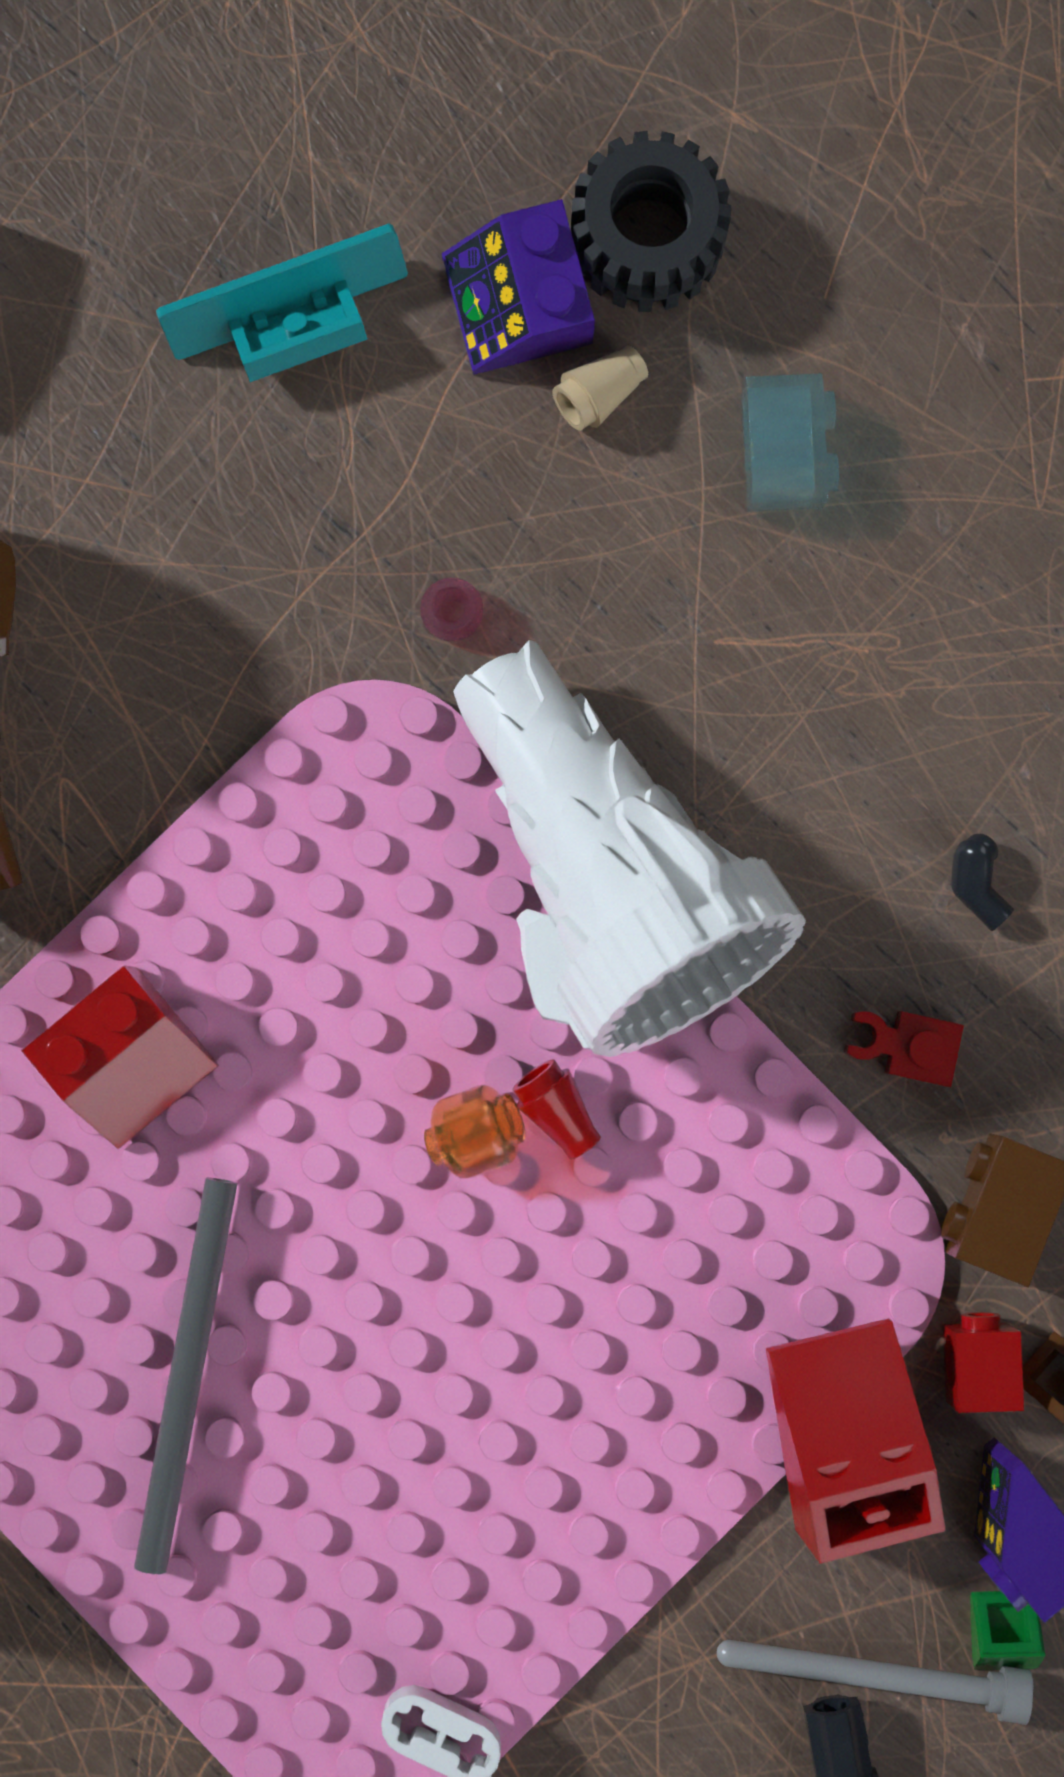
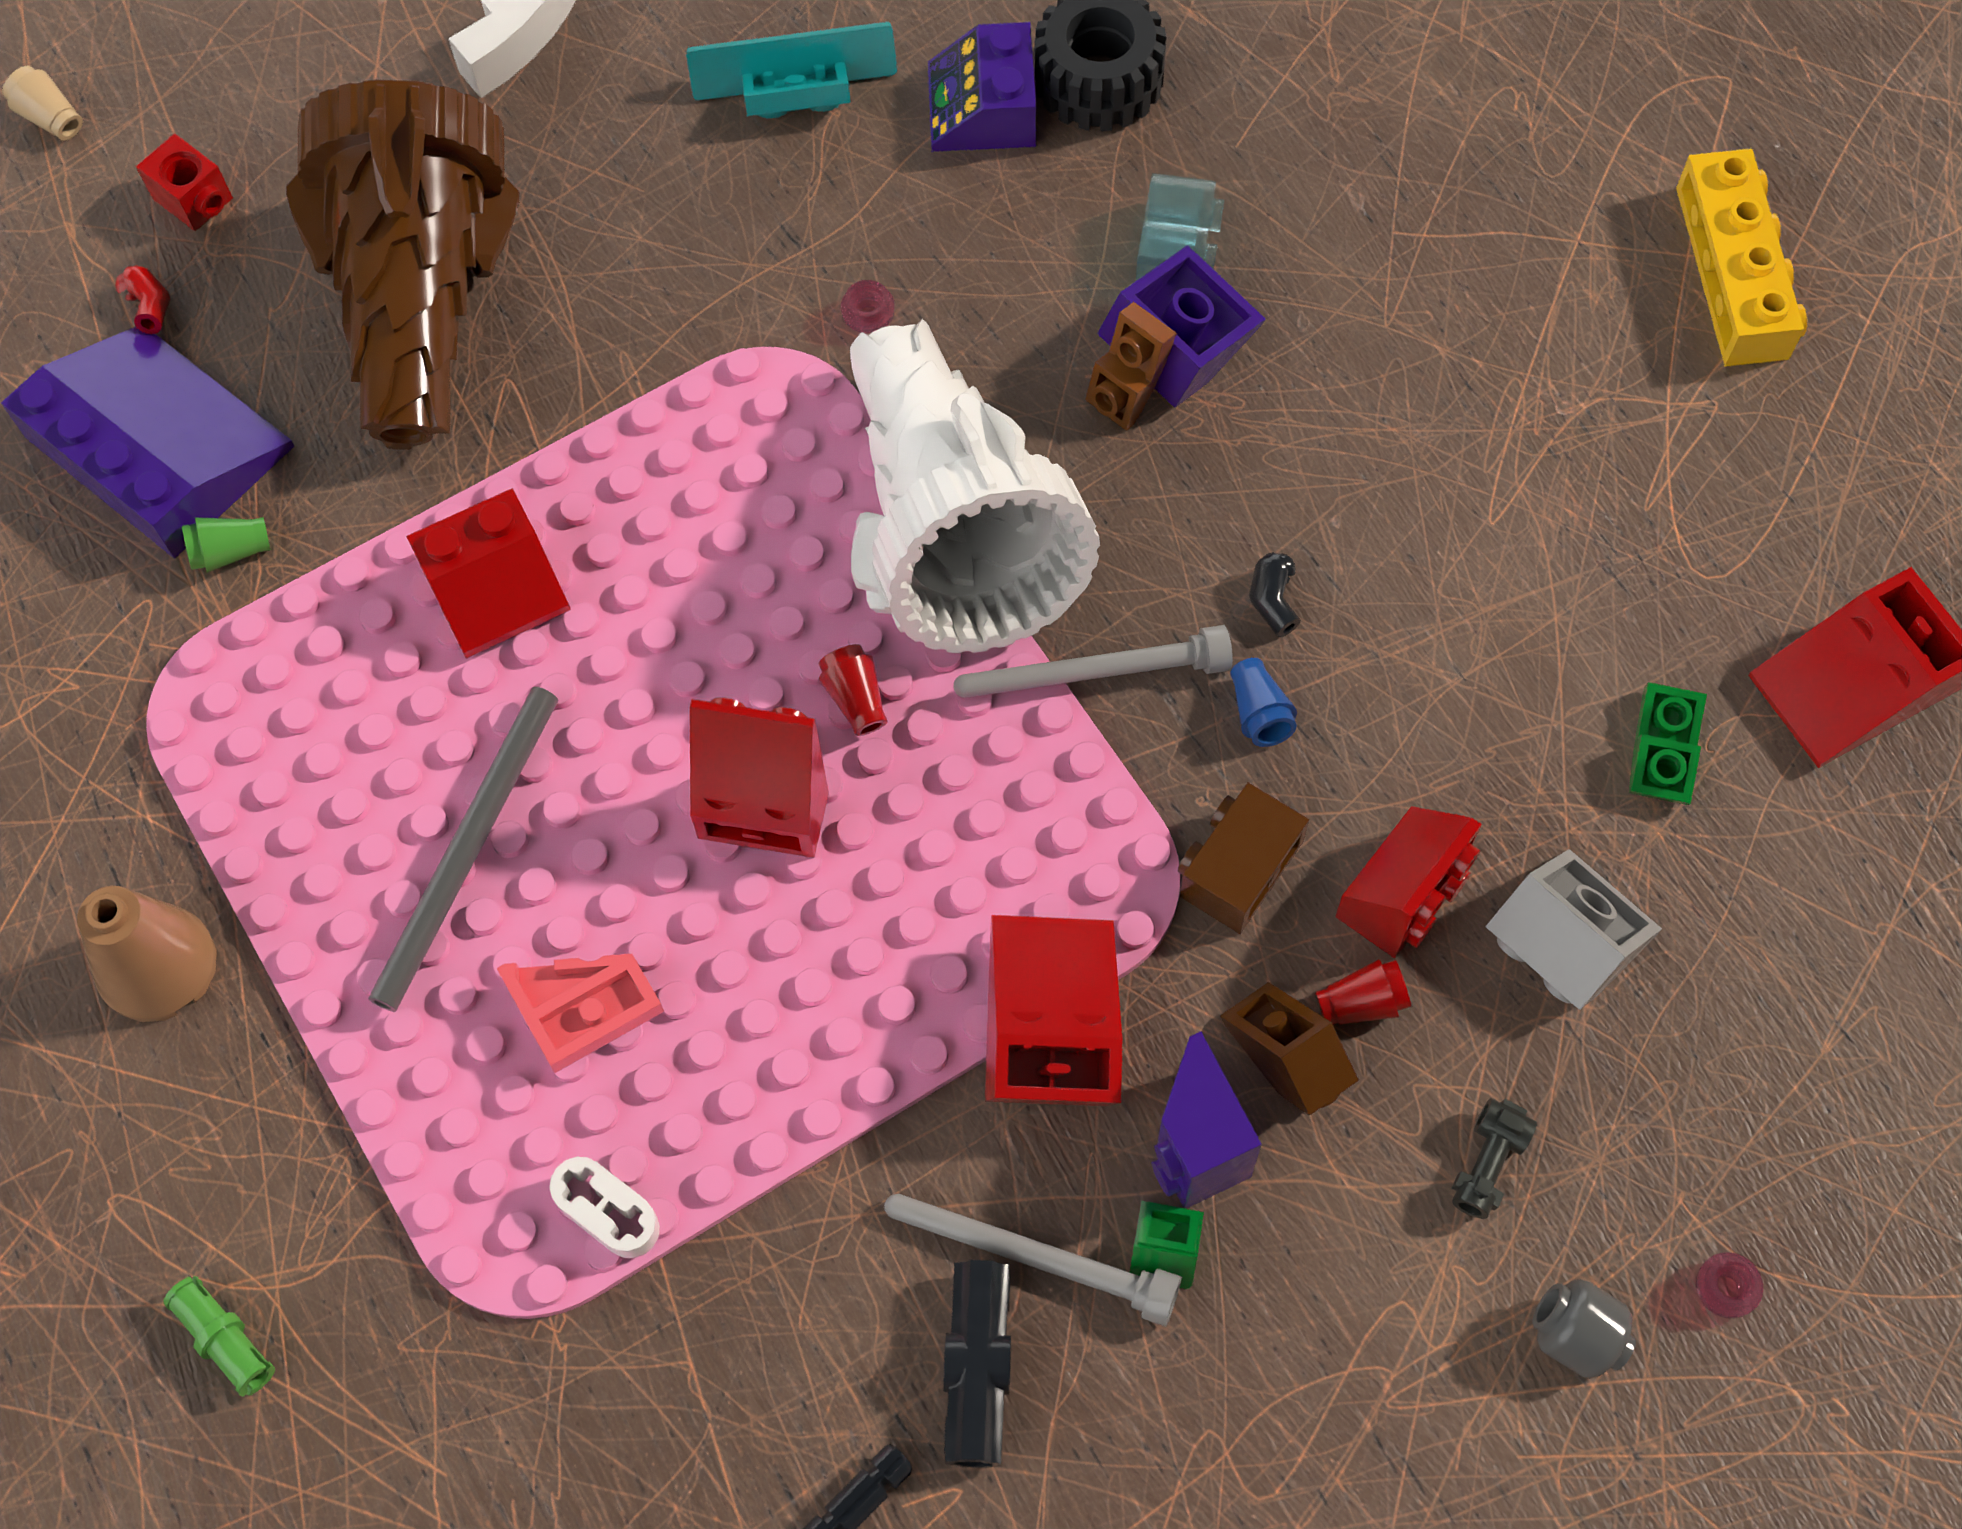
camera: 15 degrees right, 20 degrees down
clear orange head [424,1085,526,1179] -> none
tan cone [553,345,648,431] -> none
red plate [844,1011,964,1088] -> none
red brick [943,1312,1024,1413] -> none
none -> coral wing [496,953,664,1073]
none -> red slope [690,697,829,858]
none -> light grey piece [953,625,1233,698]
none -> dark orange slope [1085,302,1177,431]
none -> dark purple slope [1097,245,1266,408]
none -> blue cone [1230,658,1297,747]

